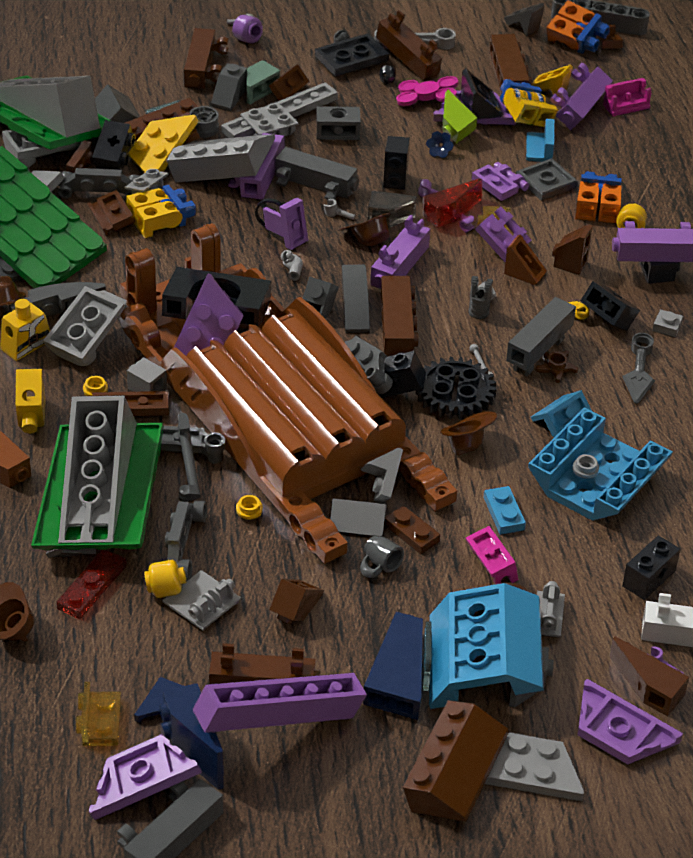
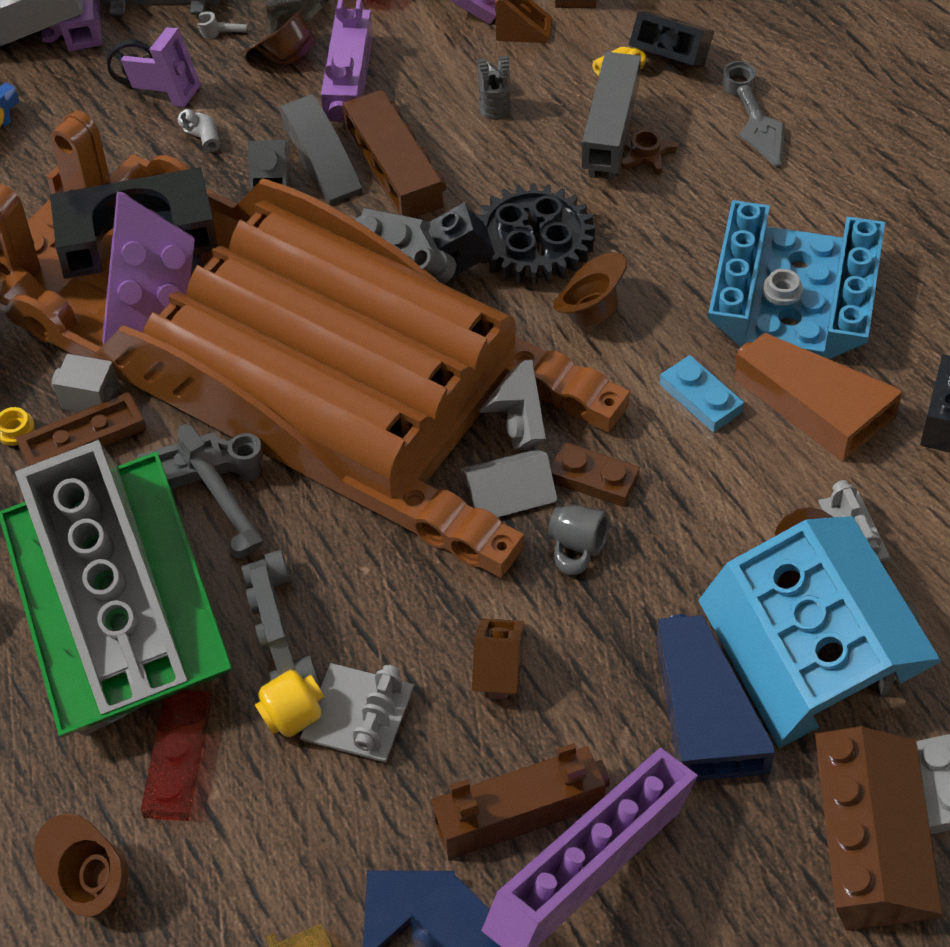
camera: 20 degrees left, 10 degrees up
yellow plate [236,495,263,520] -> none
clear light blue piece [423,621,431,691] -> none
dark pink hinge [466,526,519,584] -> none
light grey hinge [469,344,493,374] -> none
dark azure panel [531,390,592,437] -> none
light grey plate [652,309,683,337] -> none
none -> dark orange slope [734,333,902,462]

